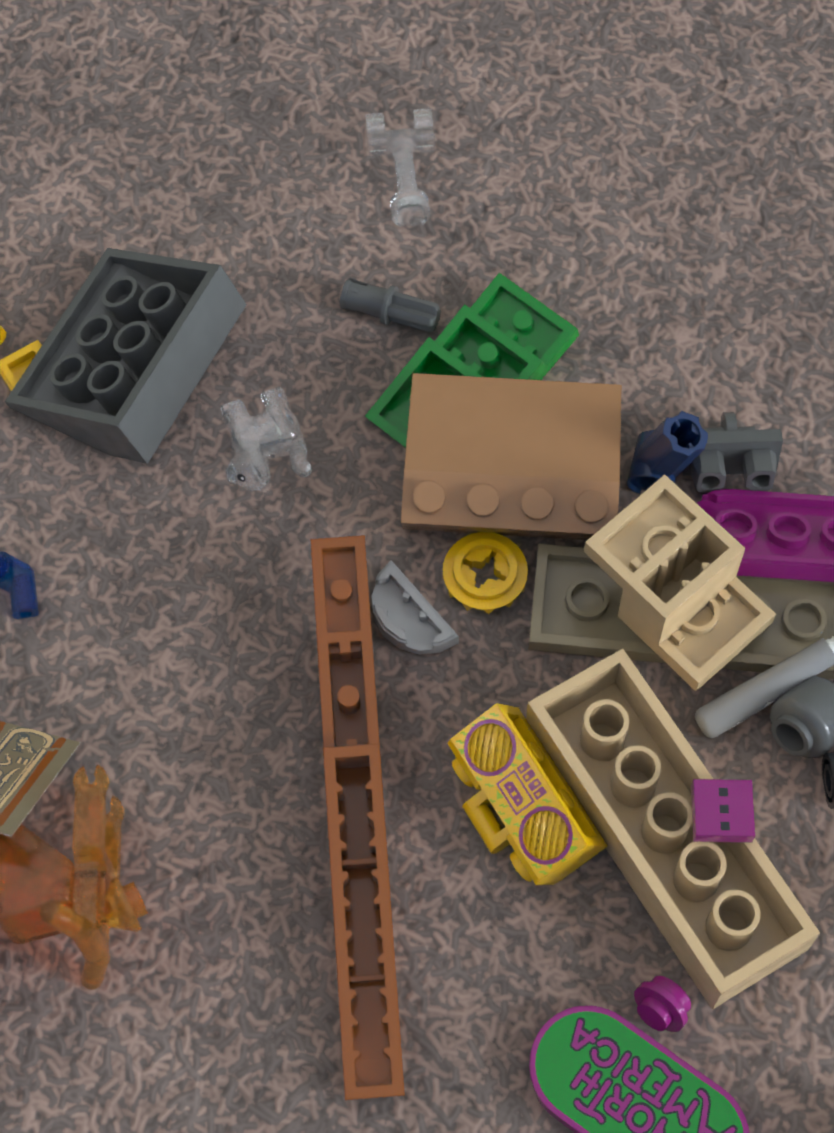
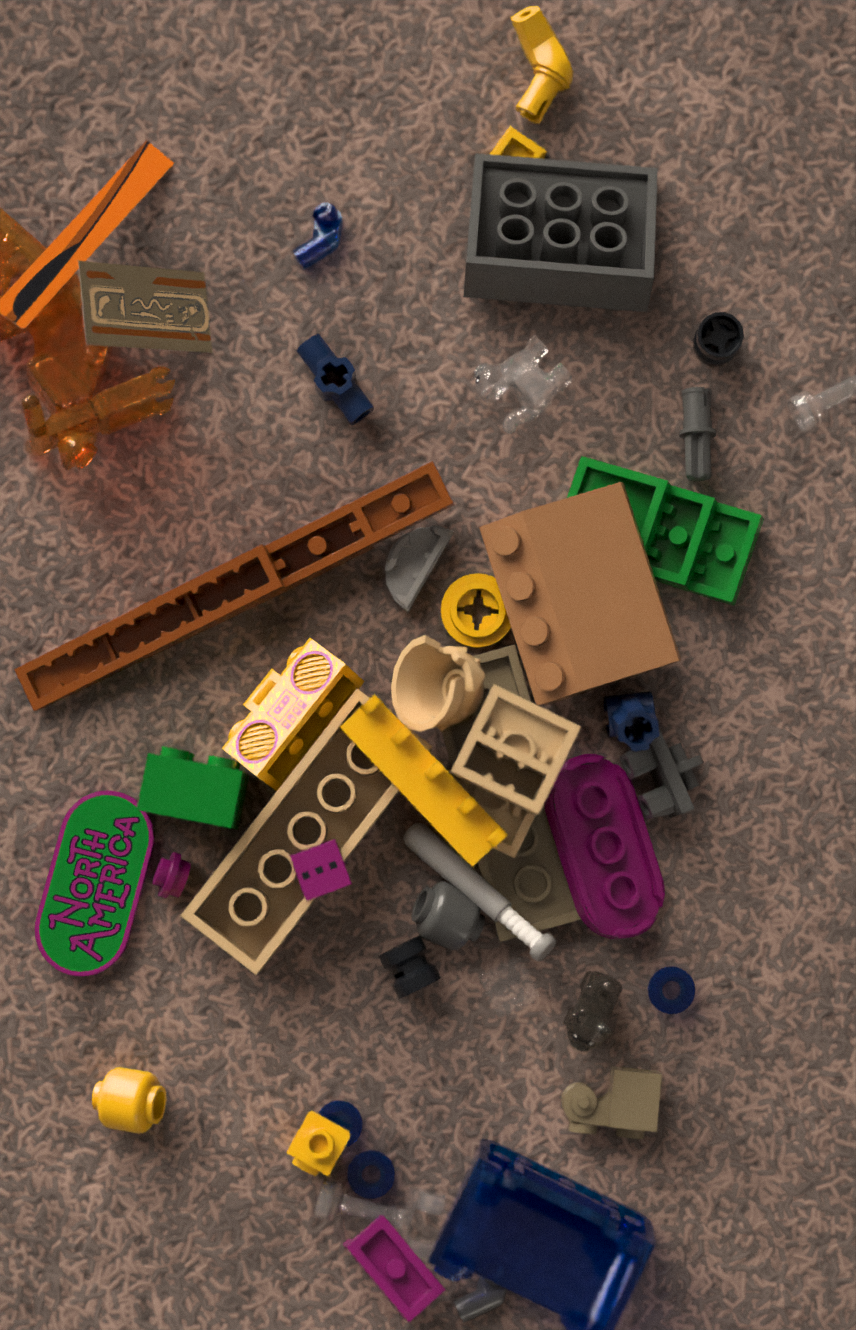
camera: 65 degrees right, 20 degrees up
none -> green brick [136,746,249,830]
none -> dark blue axle [296,334,374,426]
none -> yellow hinge [339,694,508,867]
none -> tan helmet [391,635,485,732]
none -> black wheel [693,312,744,366]

